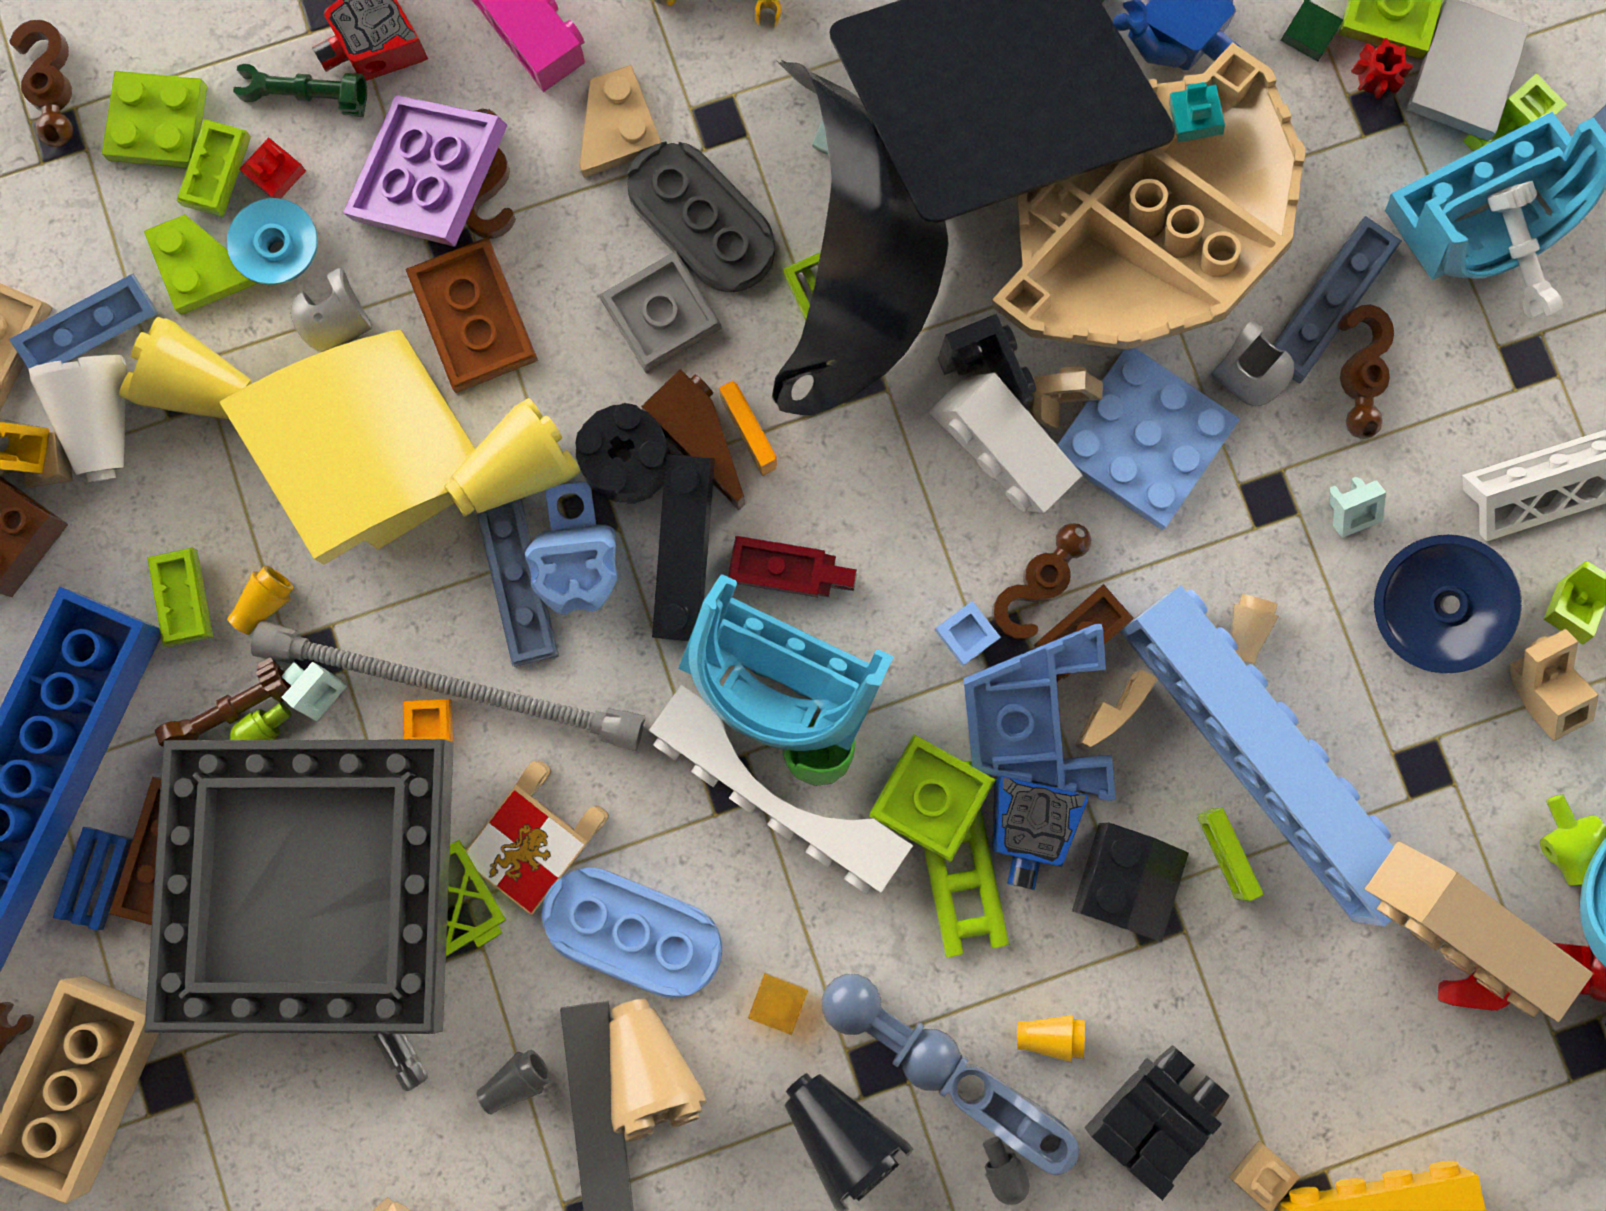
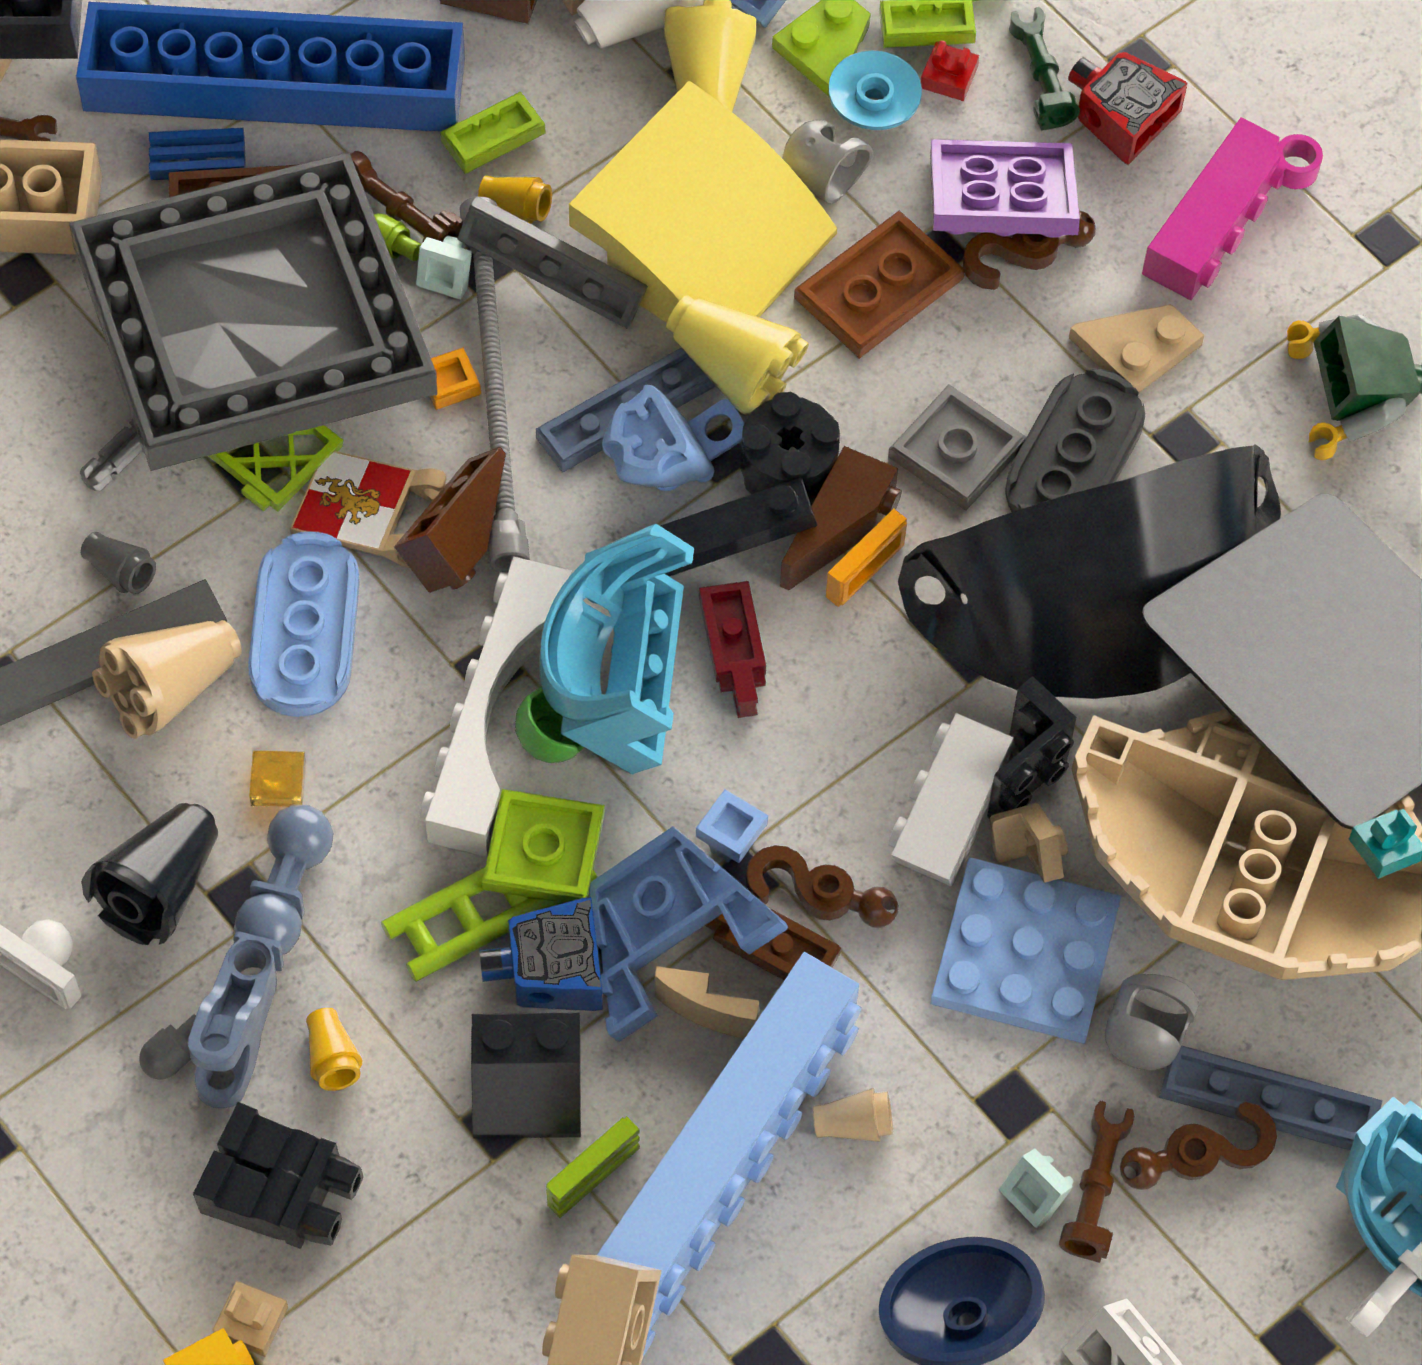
camera: 70 degrees right, 20 degrees down
none -> reddish brown slope [394,446,506,593]
none -> dark grey tile [457,196,648,329]
none -> reddish brown piece [1059,1101,1135,1263]

